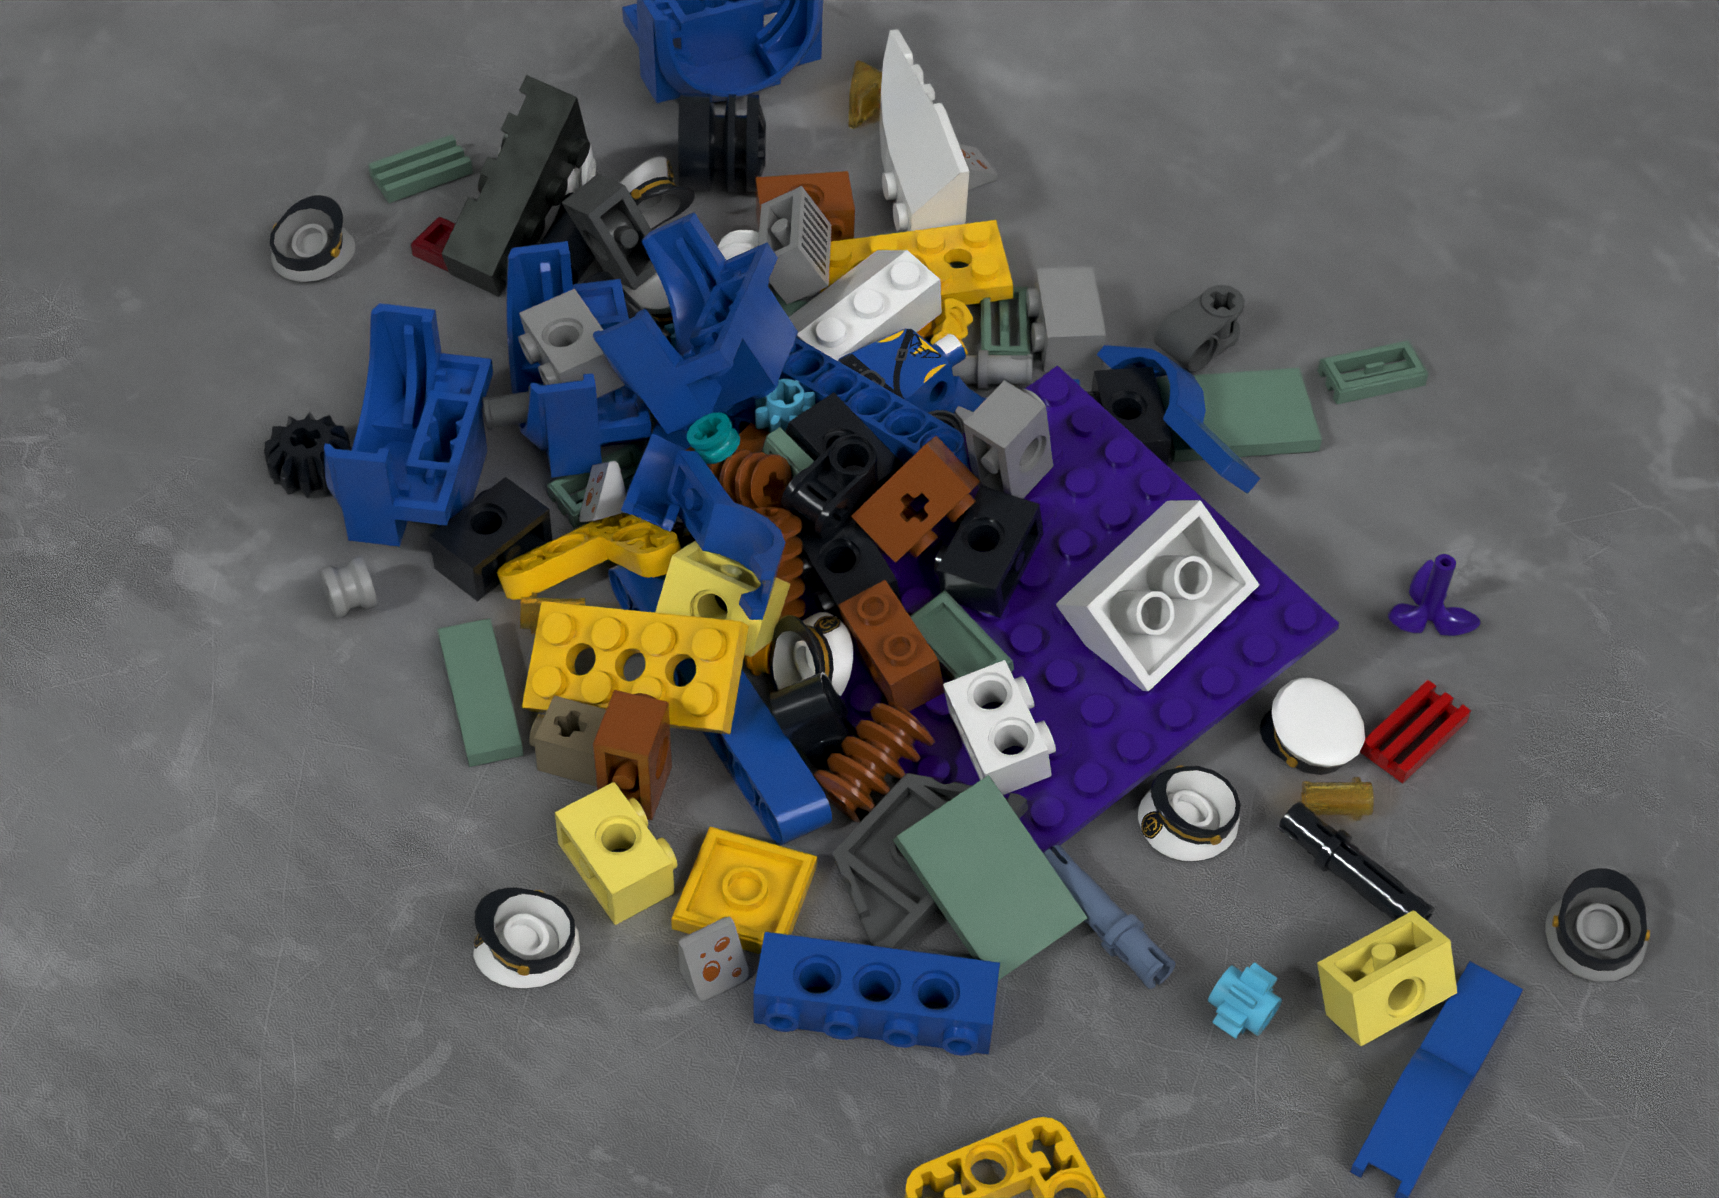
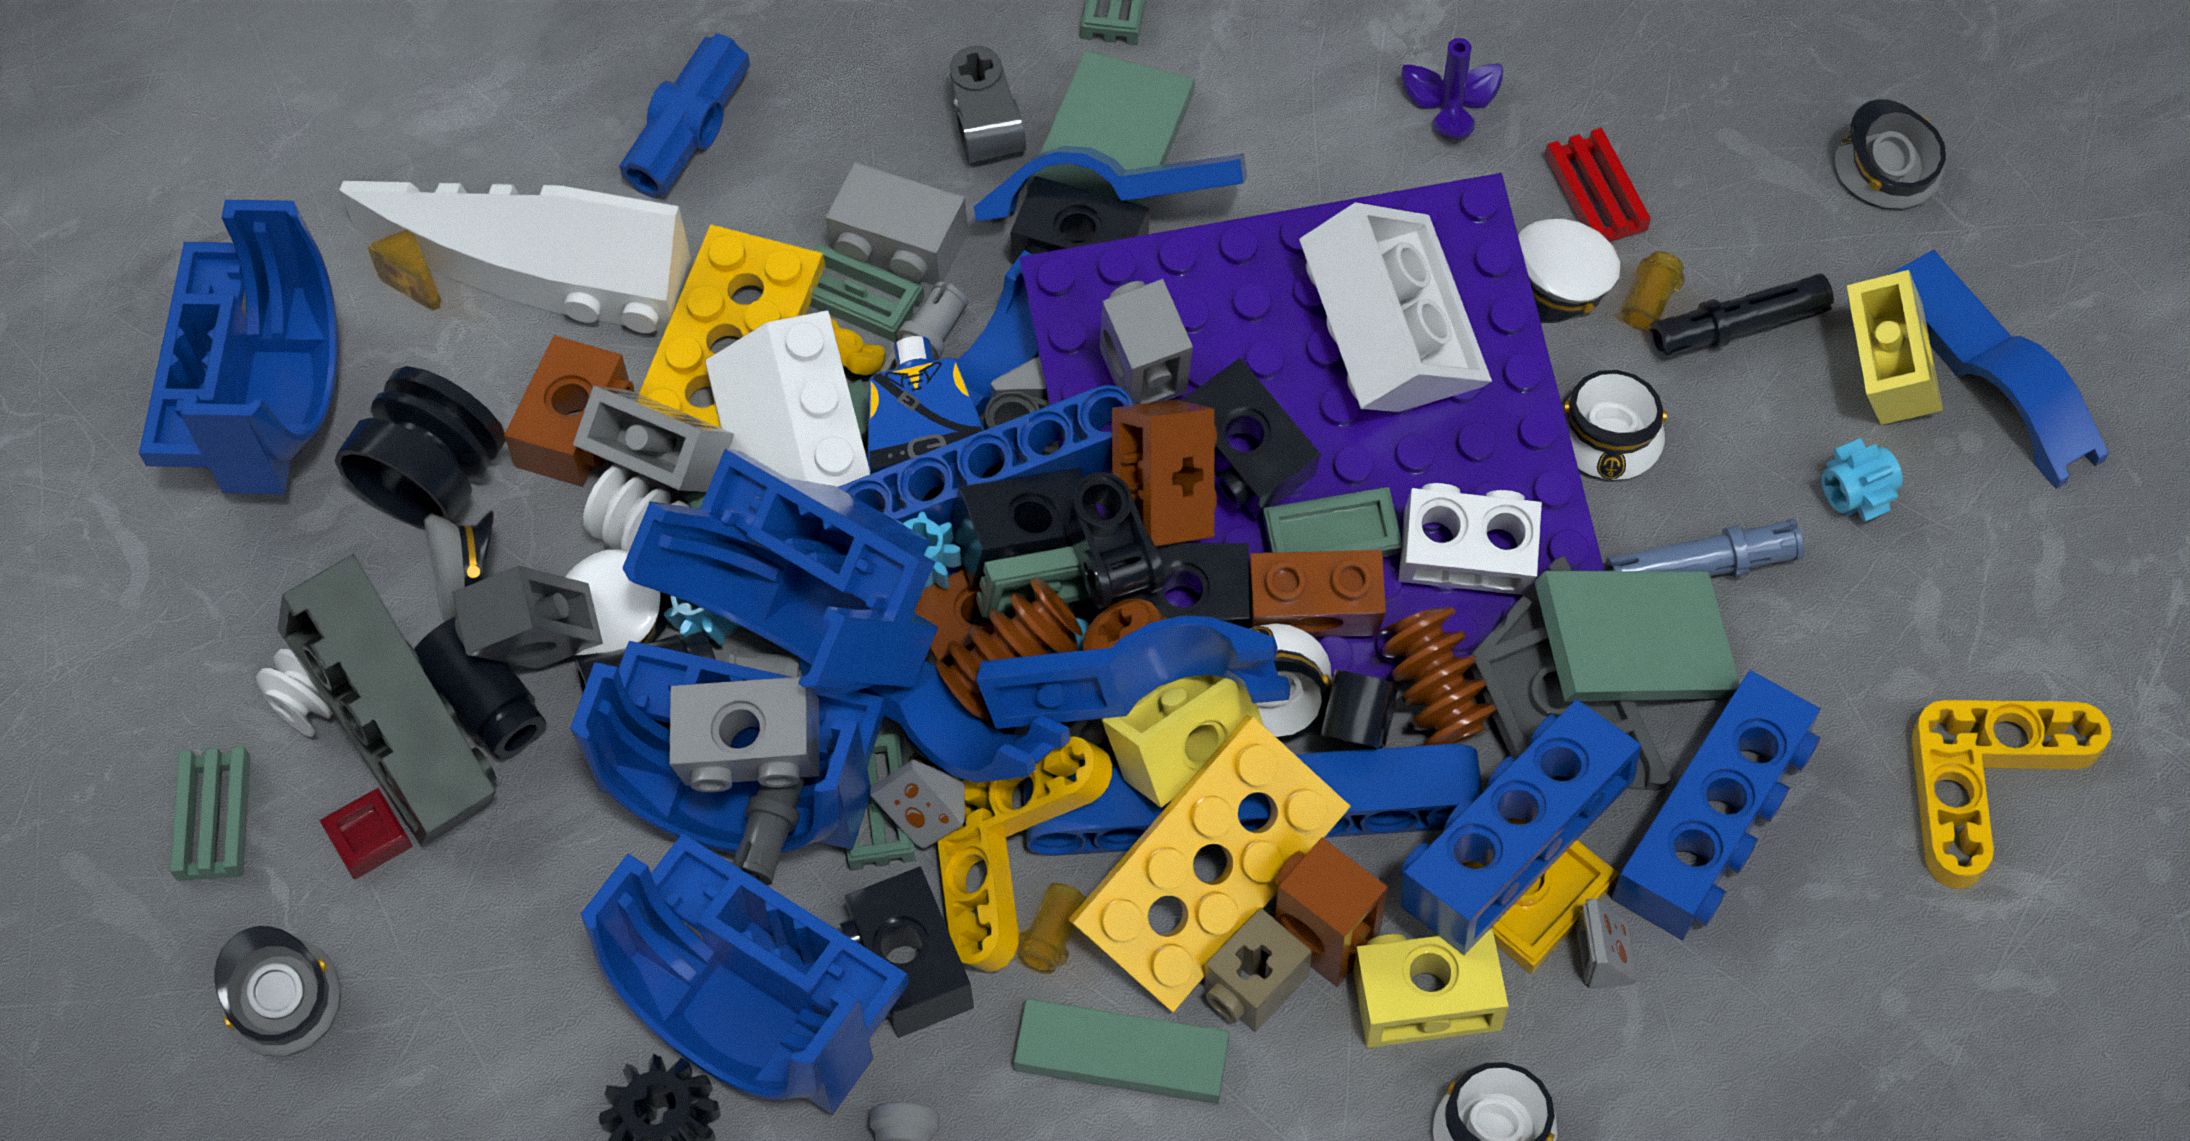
camera: 60 degrees left, 10 degrees up
teal bush [686,412,740,464] -> none
none -> blue piece [619,33,750,198]
none -> blue brick [1400,699,1642,955]

